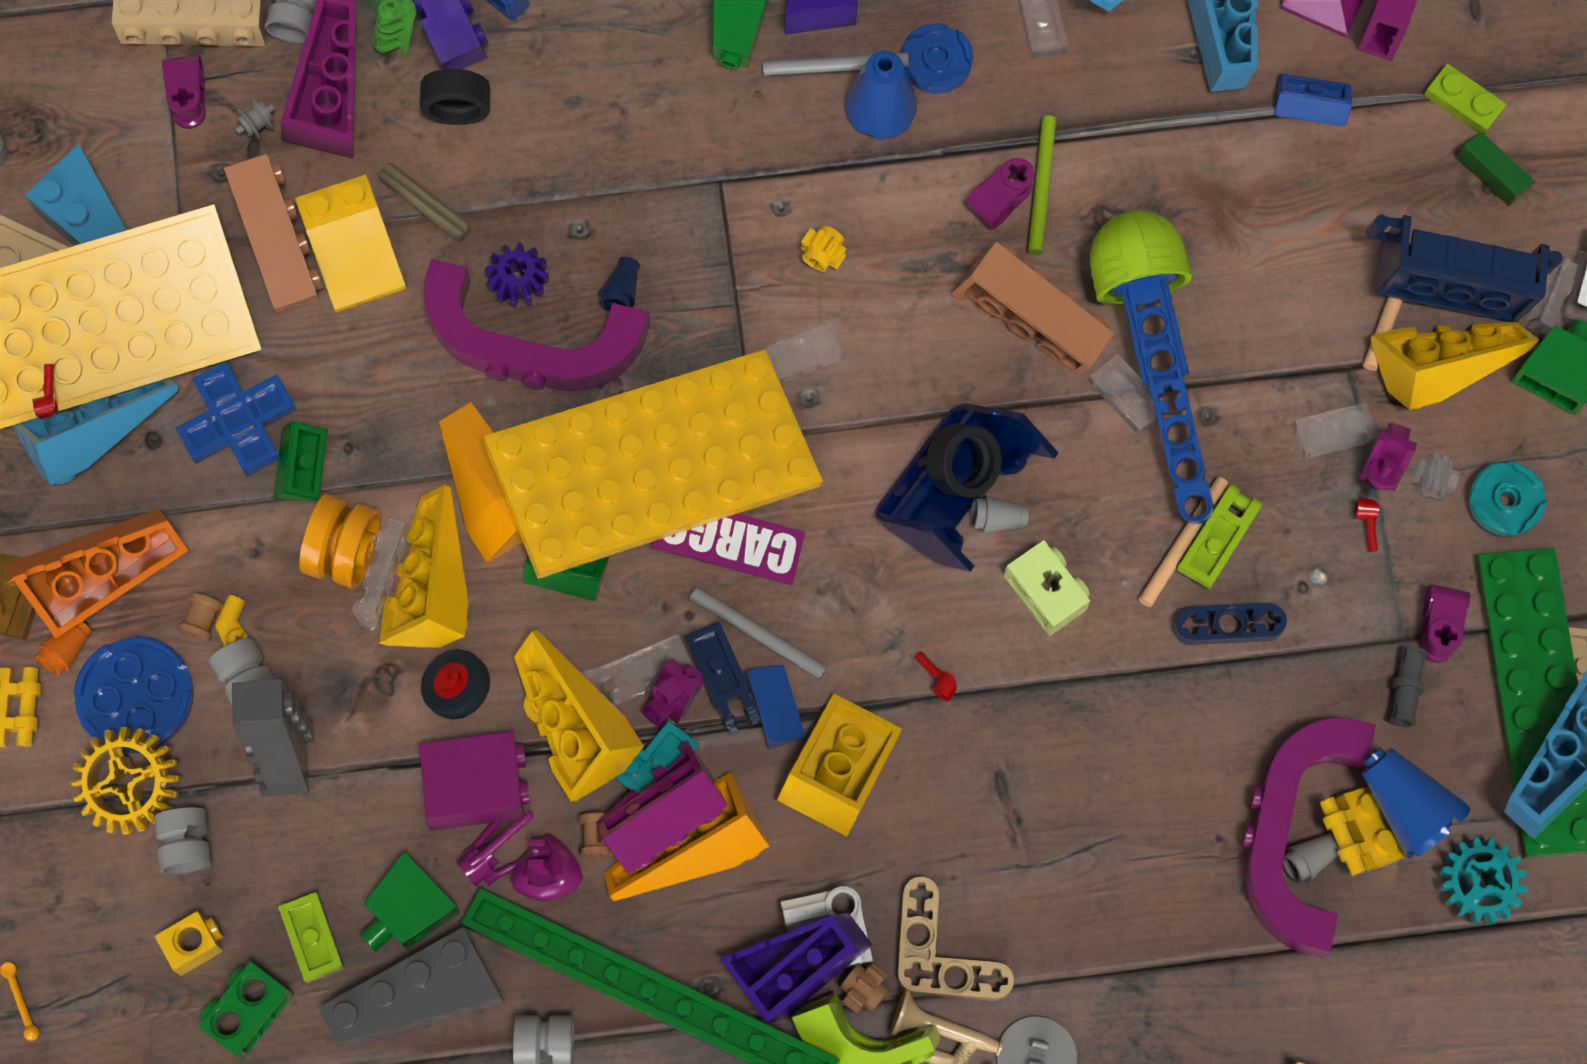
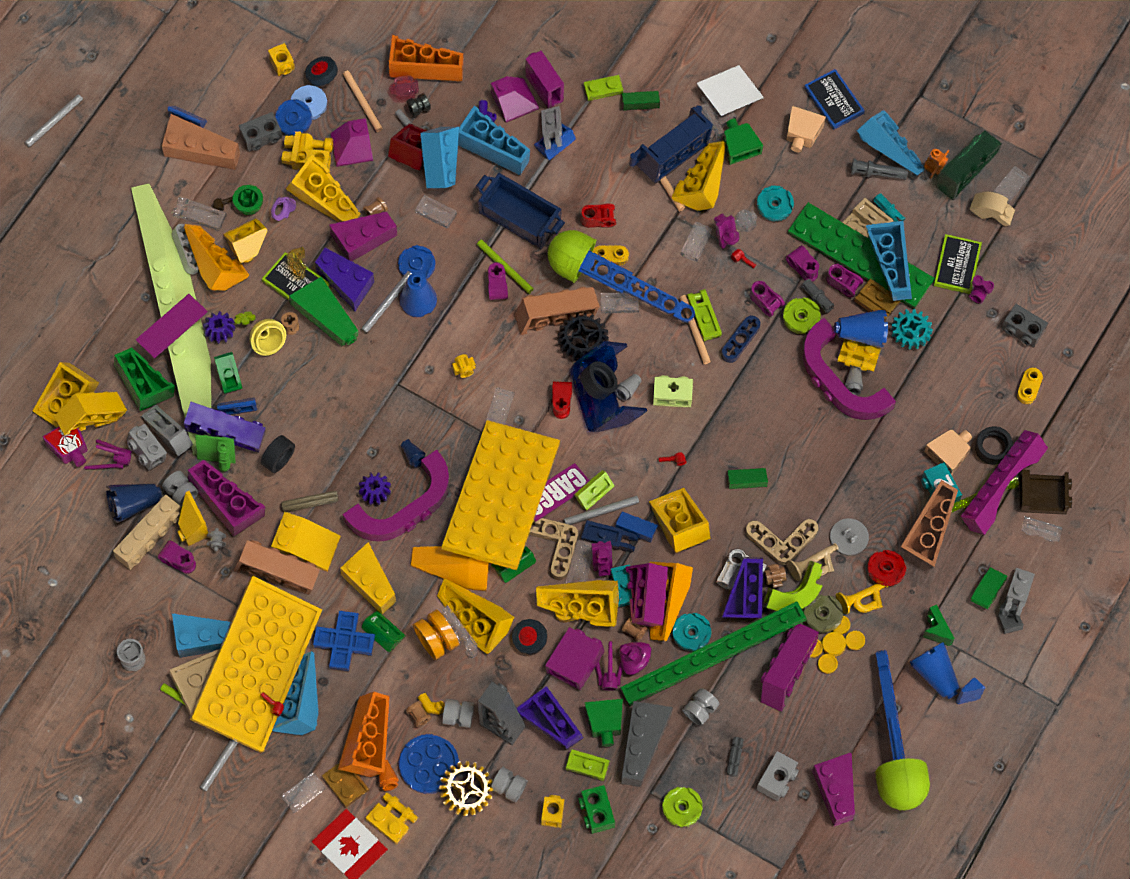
camera: 50 degrees left, 5 degrees down
none -> yellow slope [177,491,208,546]
none -> yellow wedge [340,542,396,614]
none -> dark blue container [475,173,565,249]
none -> dark purple wedge [517,686,583,750]
none -> tan beam [529,518,578,580]
none -> light grey hinge [541,106,562,150]
none -> red piece [552,381,572,419]
none -> black gear [558,312,609,362]
none -> lime plate [574,470,615,510]
none -> red piece [580,203,617,228]
none -> yellow plate [593,245,629,266]
none -> teal plate [673,613,712,652]
none -> green slope [727,468,768,489]
none -> magenta piece [749,281,785,317]
none -> lime plate [783,298,821,334]
none -> magenta piece [826,264,864,298]
none -> pearl gold plate [854,279,901,322]

